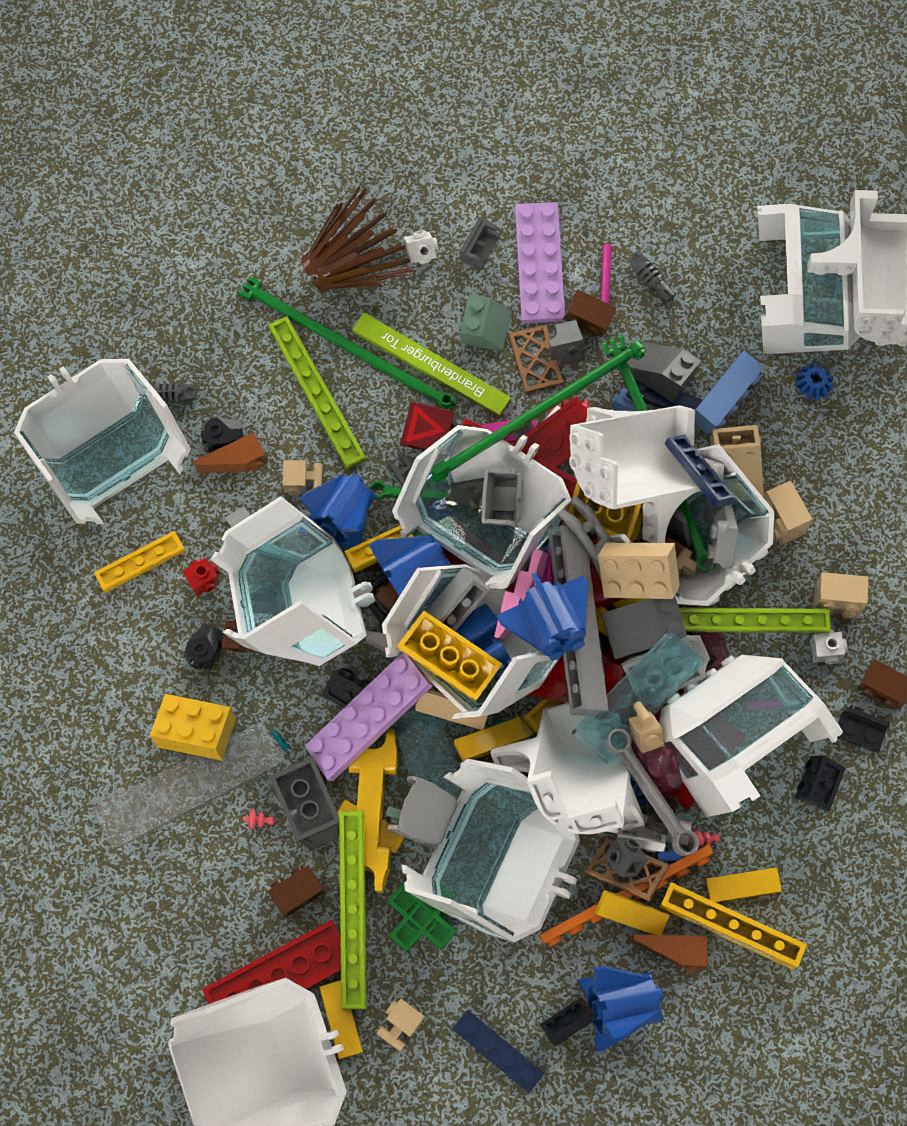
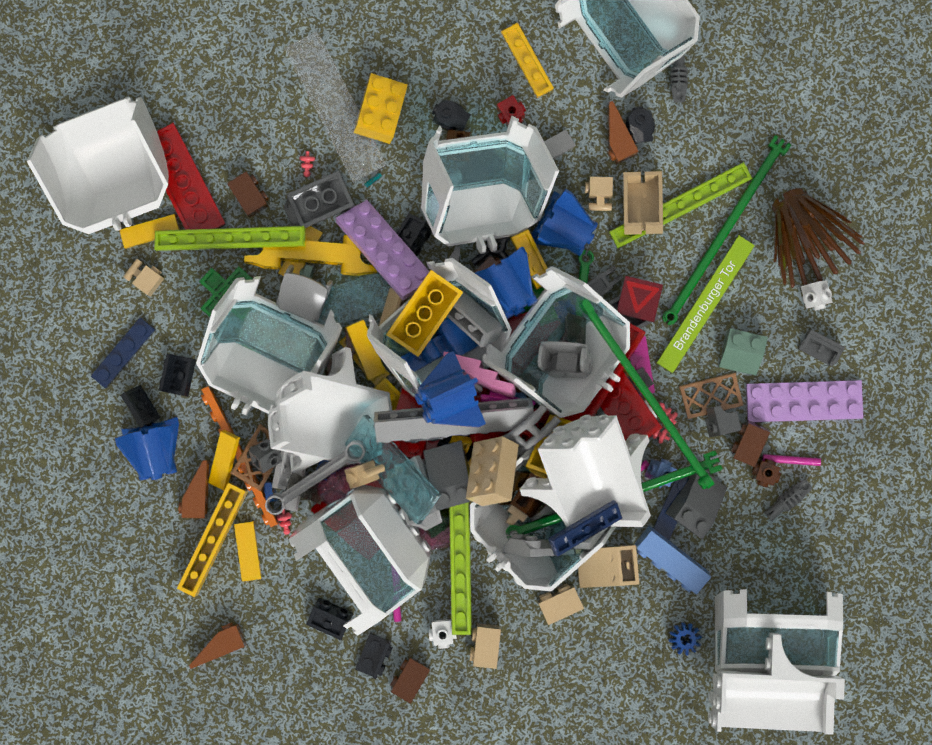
camera: 85 degrees right, 15 degrees up
none -> black bracket [159,353,196,397]
none -> dark orange slope [189,622,247,669]
none -> tan piece [623,171,663,235]
none -> reddish brown brick [751,459,781,488]

